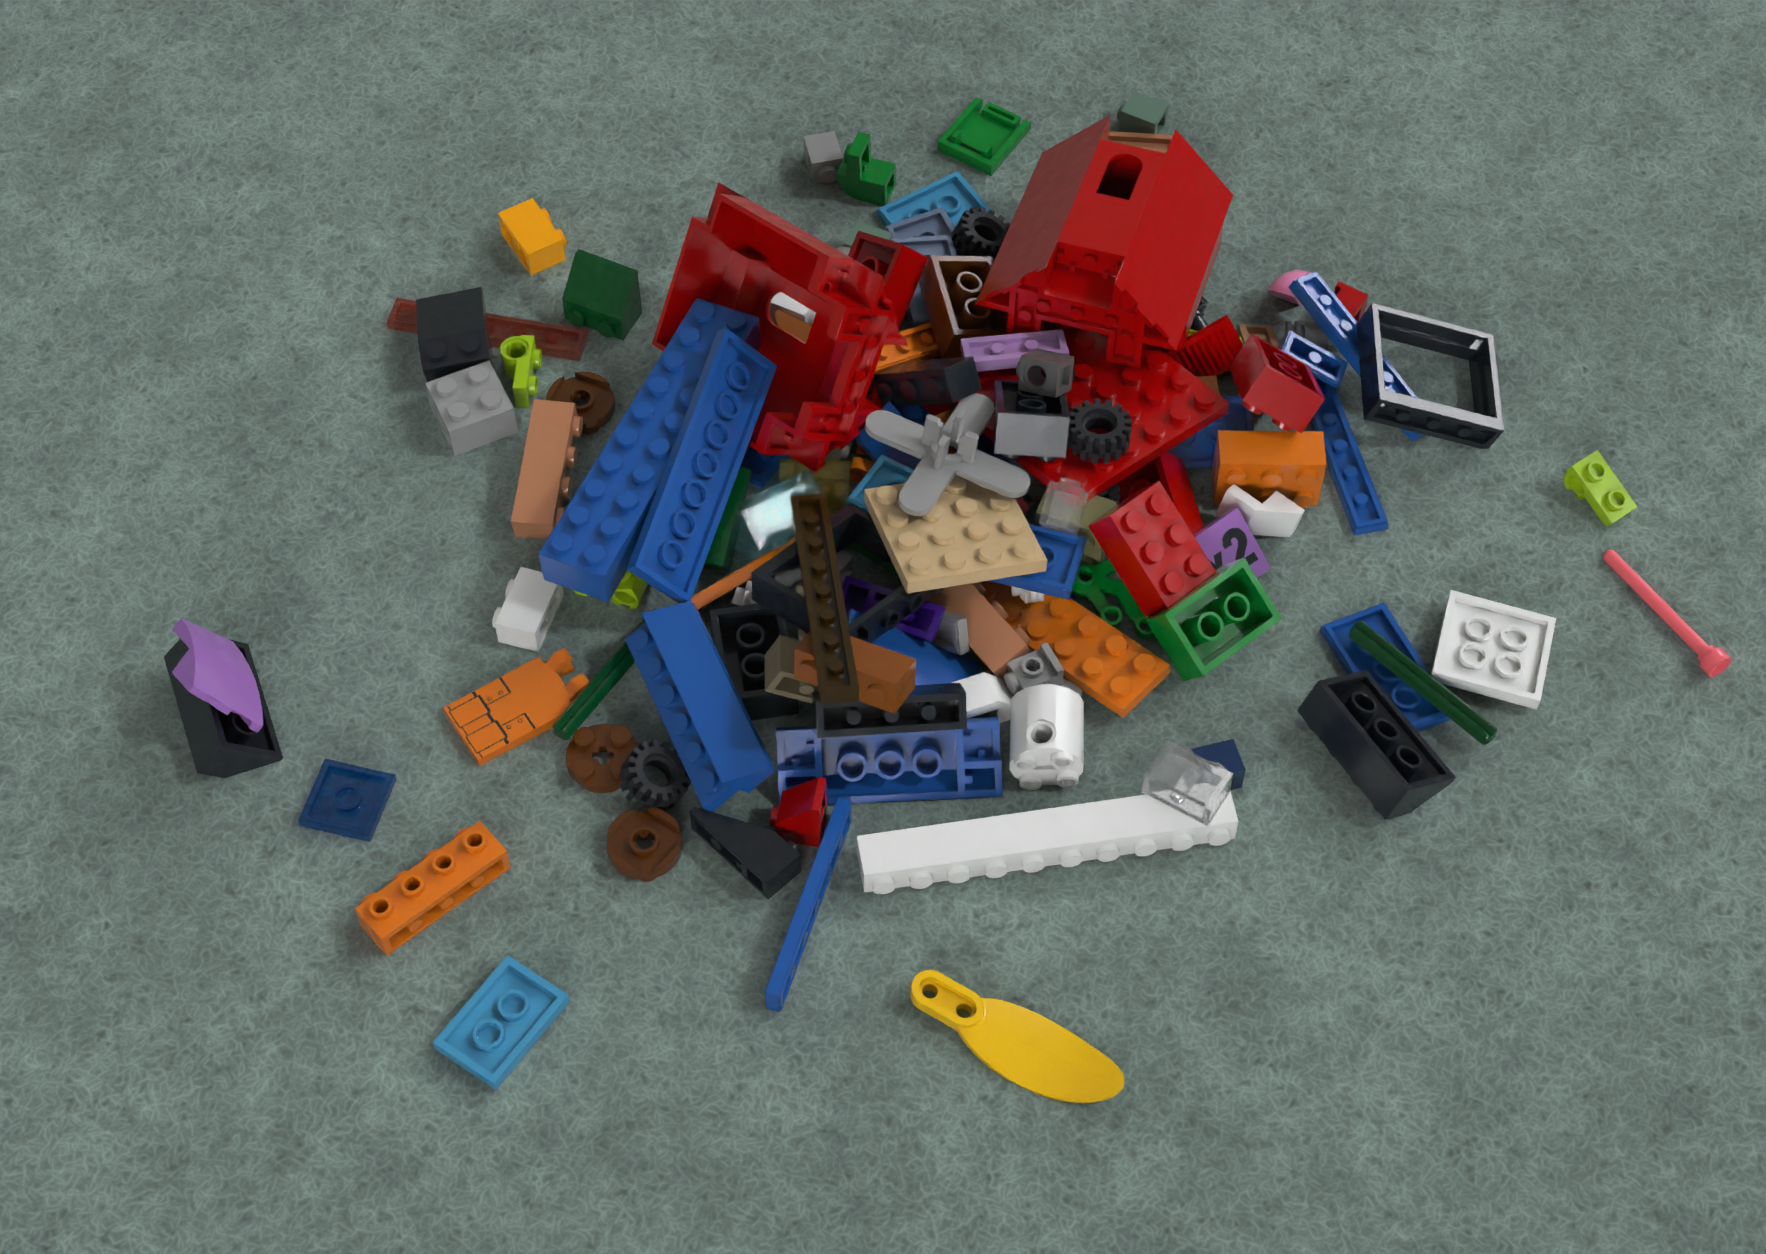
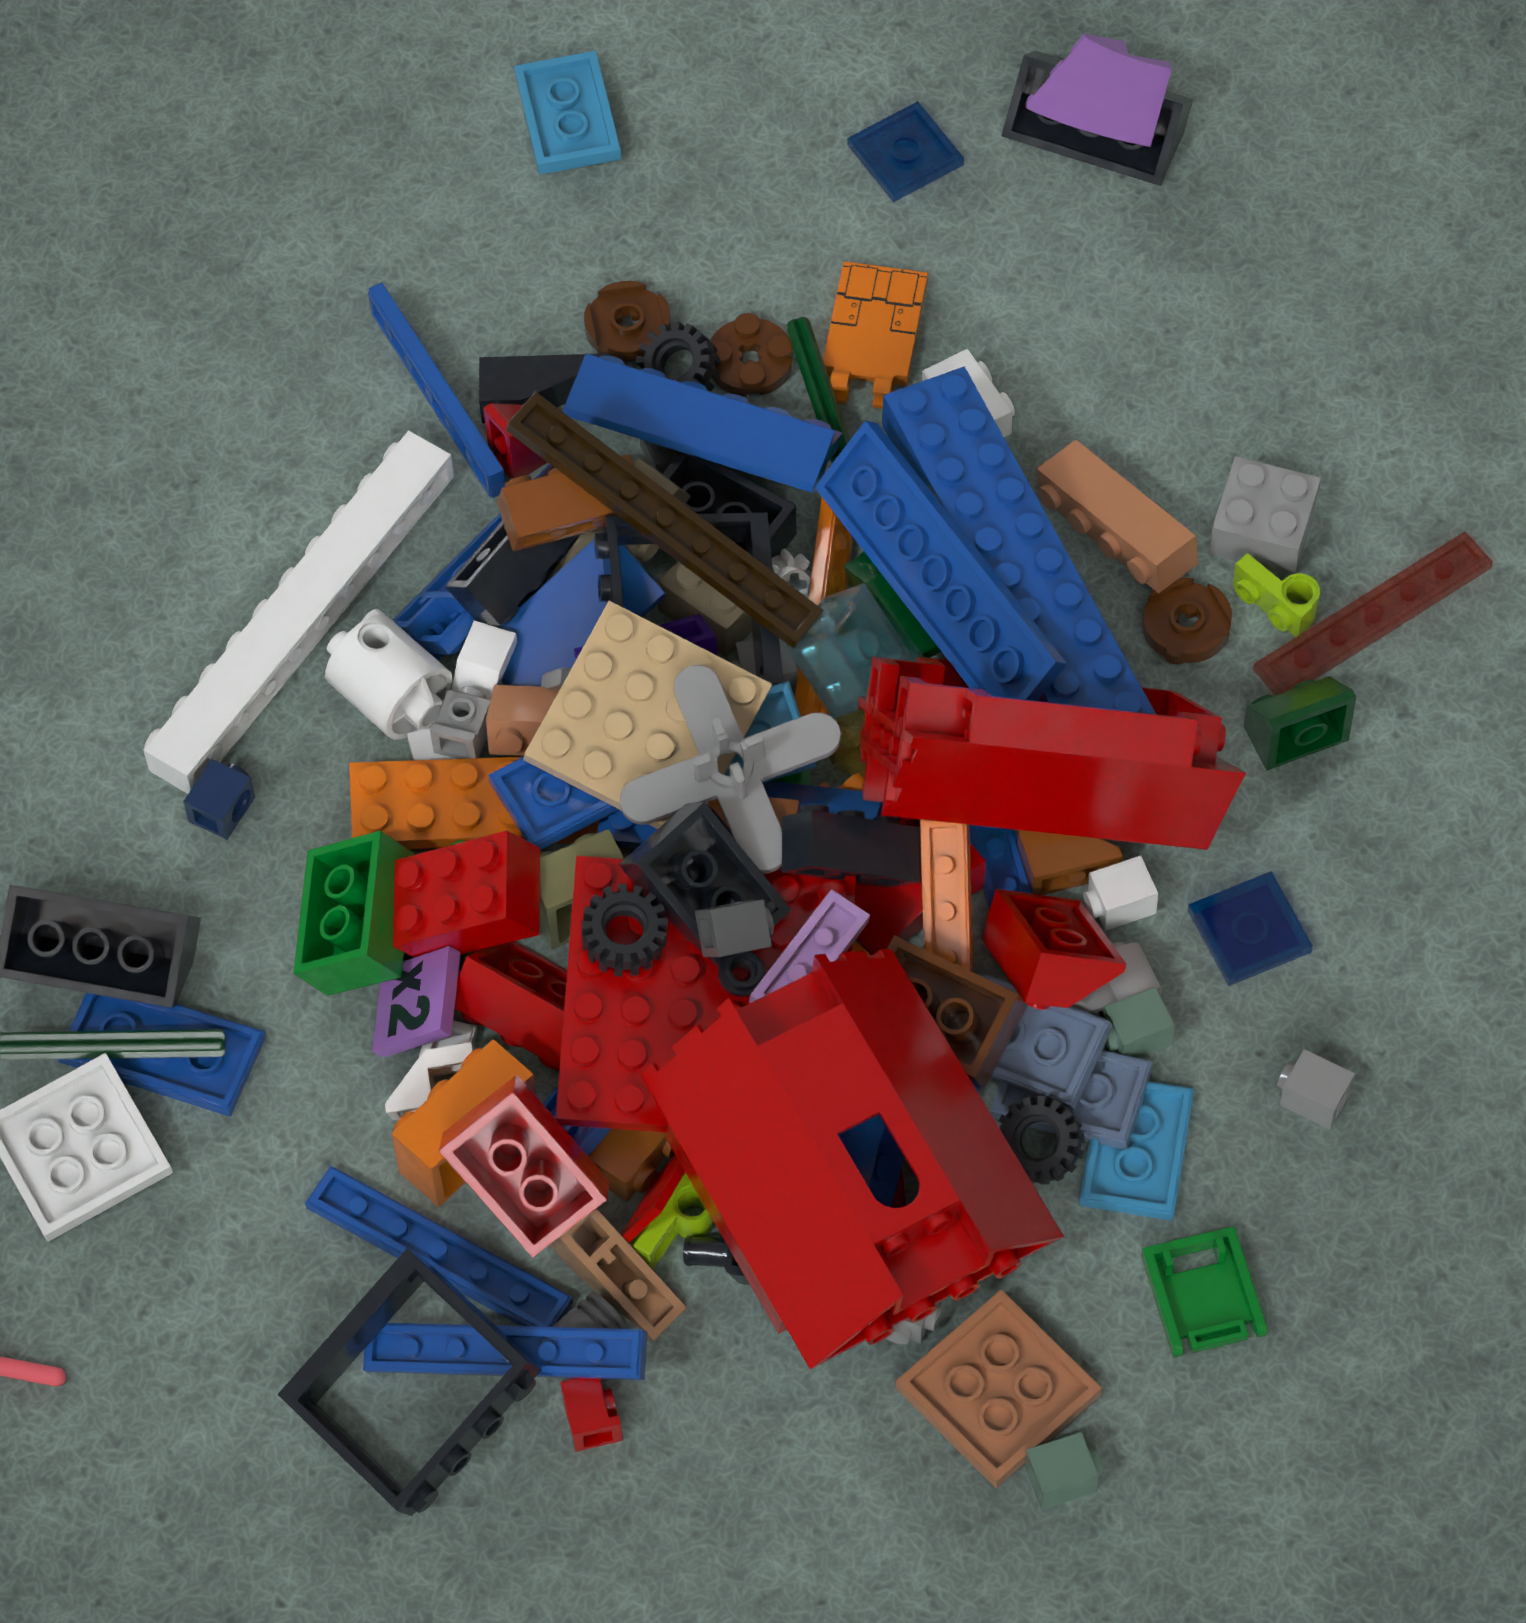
camera: 135 degrees right, 5 degrees up
orange brick [355,821,511,956] -> none
black slope [416,287,496,382] -> none
light orange brick [498,198,567,275] -> none
green brick [836,132,896,206] -> none
yellow plant [910,970,1125,1103] -> none
clear brick [1039,478,1088,536] -> none
clear brick [1141,739,1233,826] -> none
bright pink brick [1267,270,1311,305] -> none
blue slope [1278,330,1348,389] -> none
lime plate [1563,450,1637,527] -> none

